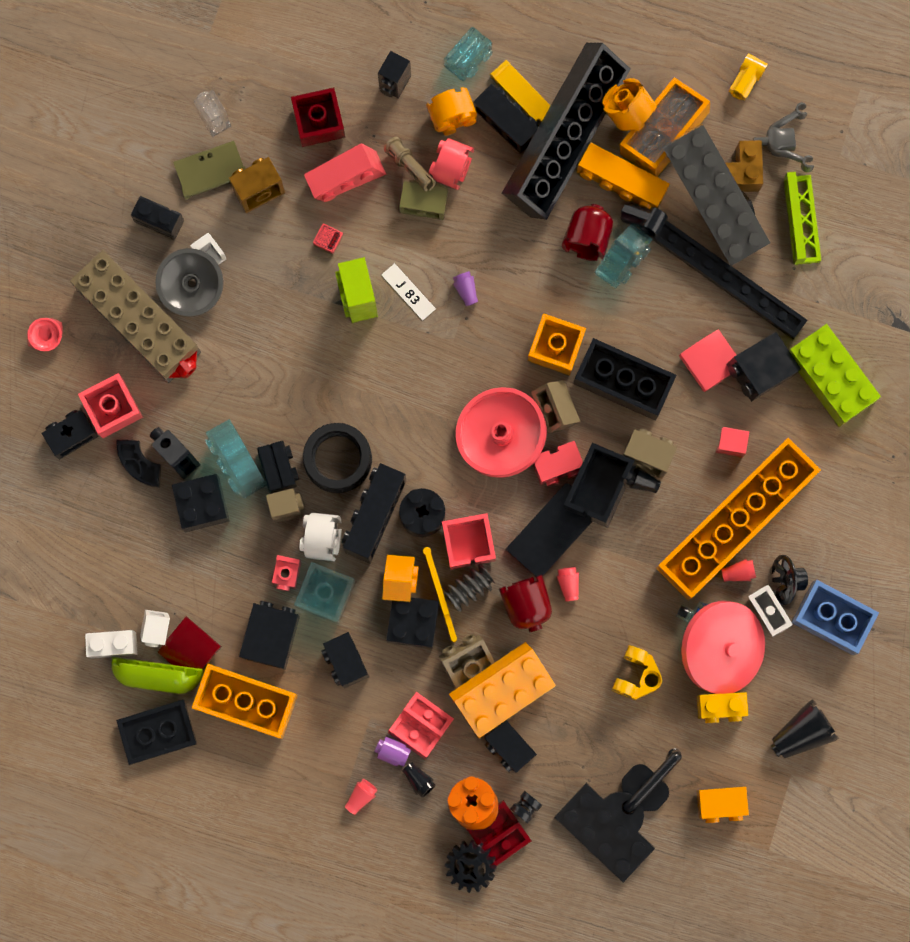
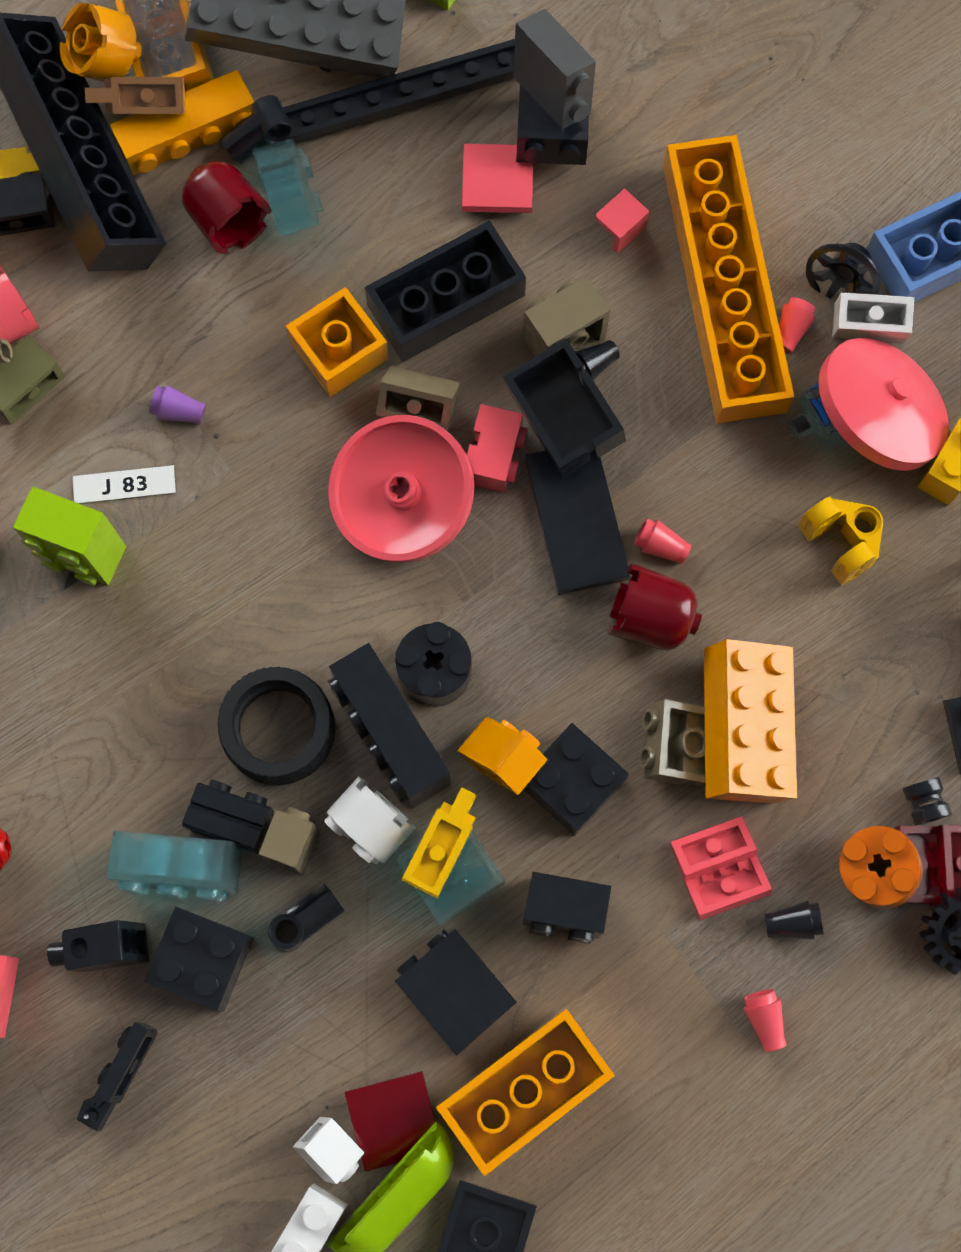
camera: 55 degrees left, 5 degrees down
black tile [116,440,161,488] -> none
coral brick [272,555,301,592] -> none
medium lavender brick [374,737,411,767] -> none
yellow piece [423,547,457,643] -> none
coral piece [442,513,496,570] -> none
dark grey piece [443,563,495,612] -> none
black brick [484,720,537,773] -> none
lime brick [789,324,881,427] -> none
none -> black hinge [77,1022,158,1131]
none -> medium nougat hinge [85,77,186,114]
none -> black piece [268,884,345,952]
none -> yellow hinge [401,787,476,899]
none -> dark grey brick [513,9,596,129]

